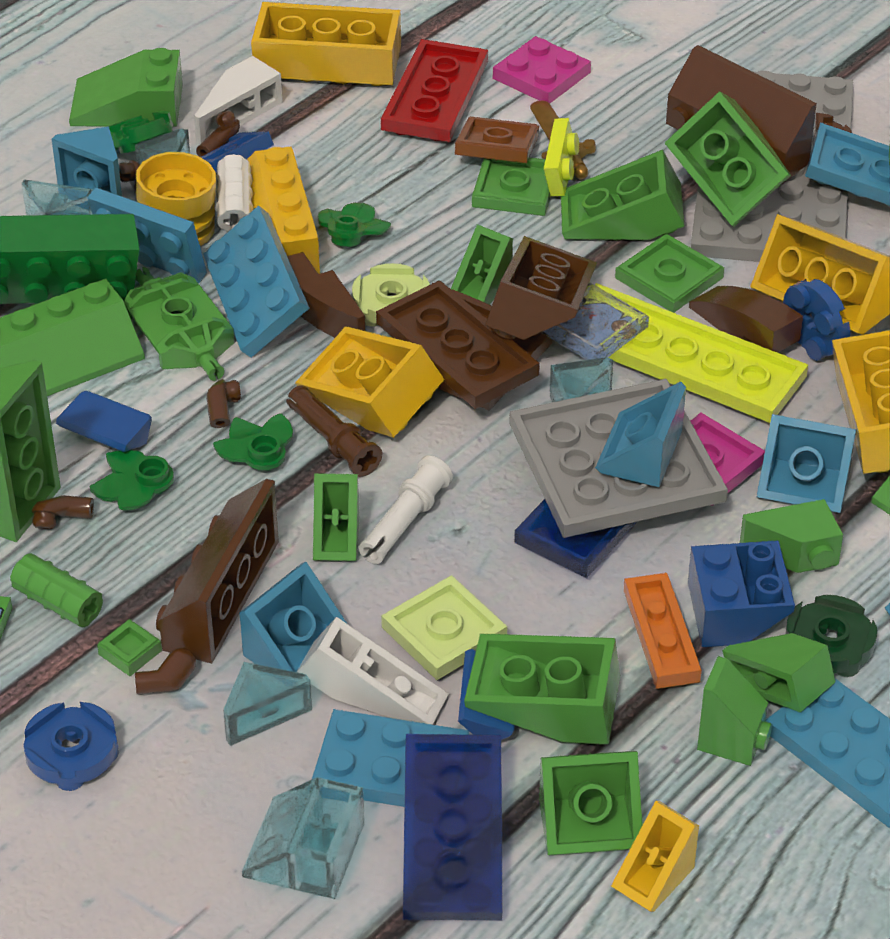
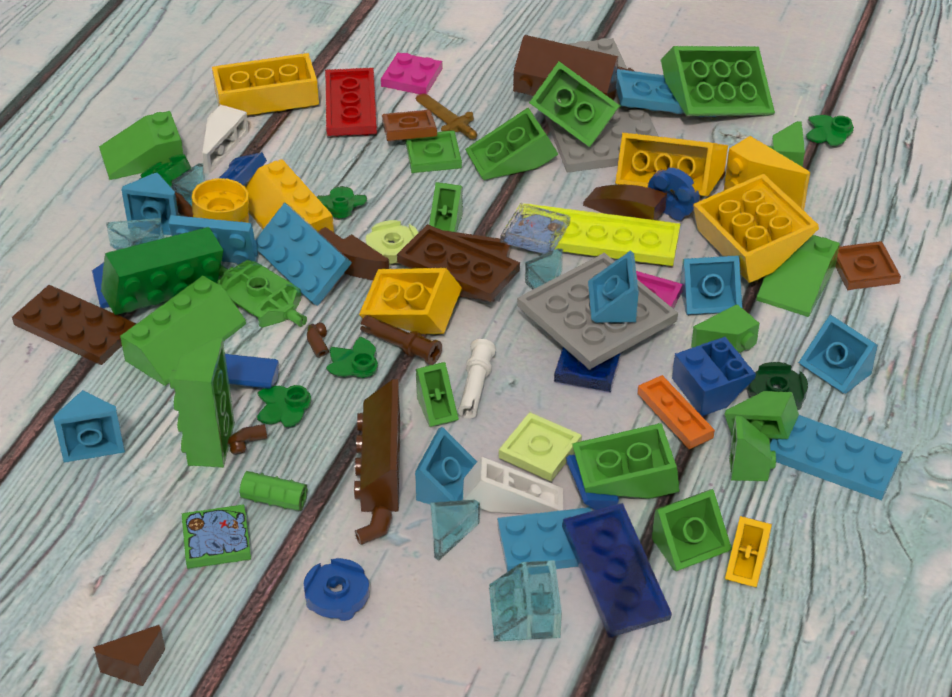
camera: 20 degrees left, 0 degrees up
bright green tile [97,619,162,676] -> none
reddish brown arm [196,111,240,157] -> none
white axle [215,154,253,232] -> none
reddish brown slope [485,236,597,340] -> none
neon yellow plate [544,118,579,196] -> none
bright green tile [615,234,725,313] -> none

